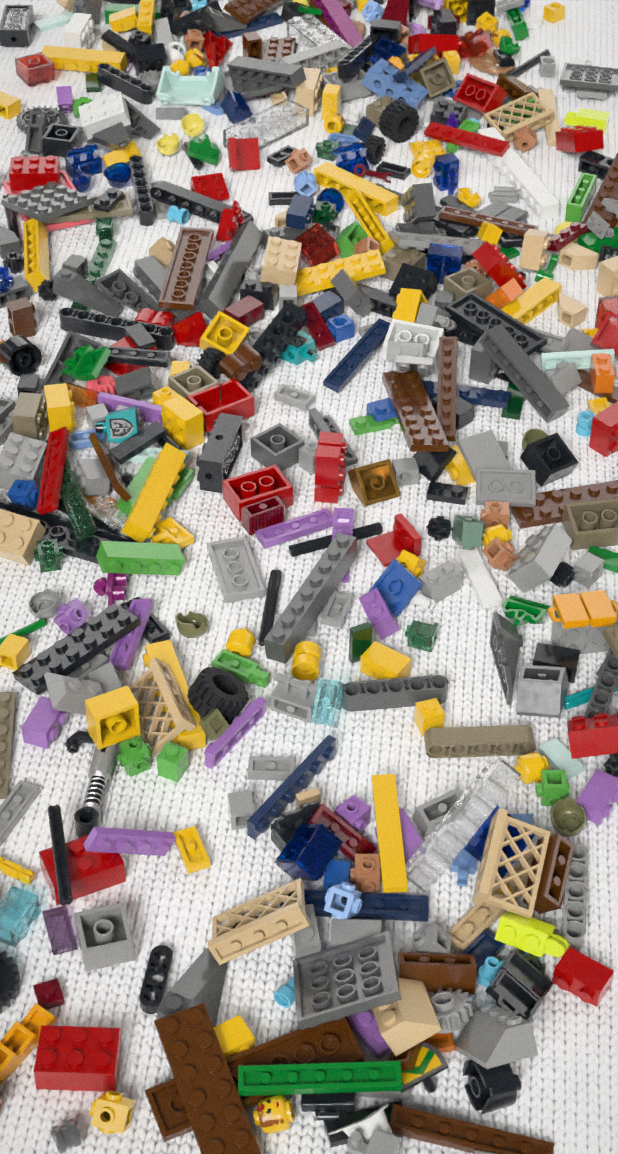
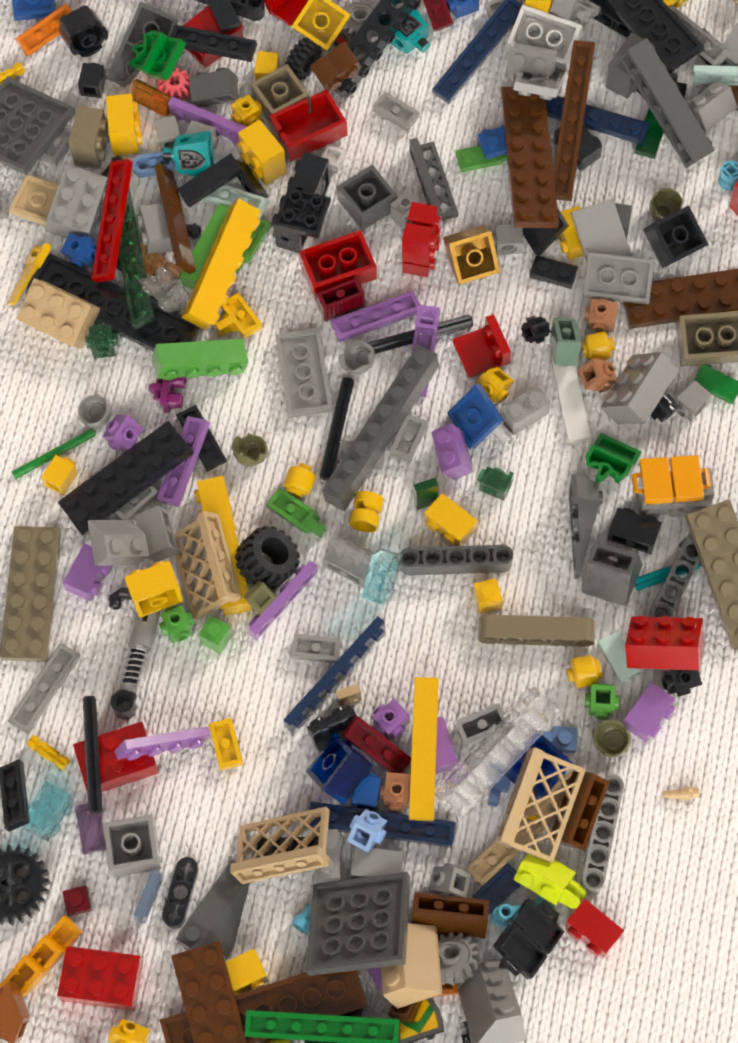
camera: 10 degrees right, 25 degrees up
light grey brick [227,790,255,830] -> none
none -> sand blue tile [133,869,163,923]
none -> black tile [275,187,331,239]
none -> light grey hair [338,340,375,375]

